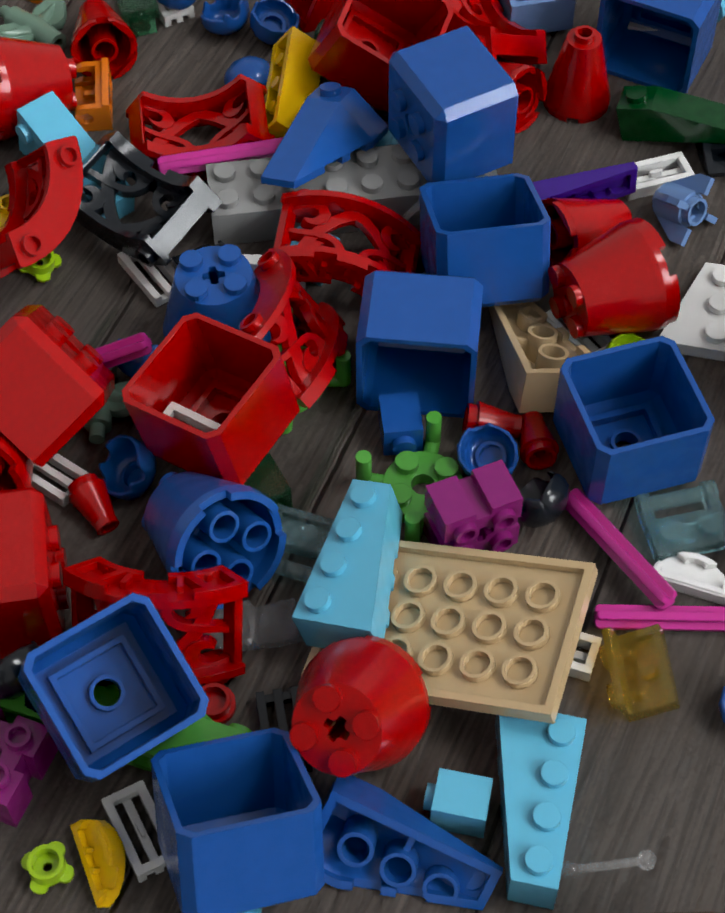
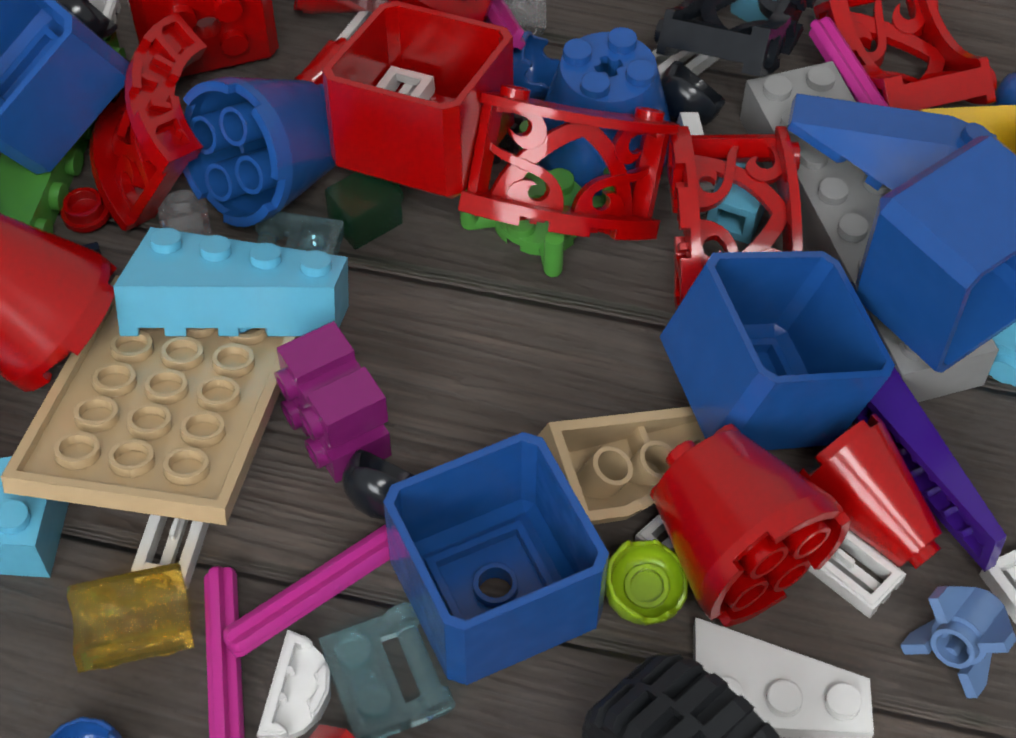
camera: 80 degrees right, 0 degrees up
bright green plate [355,411,462,542] -> none
blue plate [356,270,483,418] -> none
blue brick [378,391,424,456] -> none
blue hair [457,423,519,477] -> none
red cone [462,401,522,438] -> none

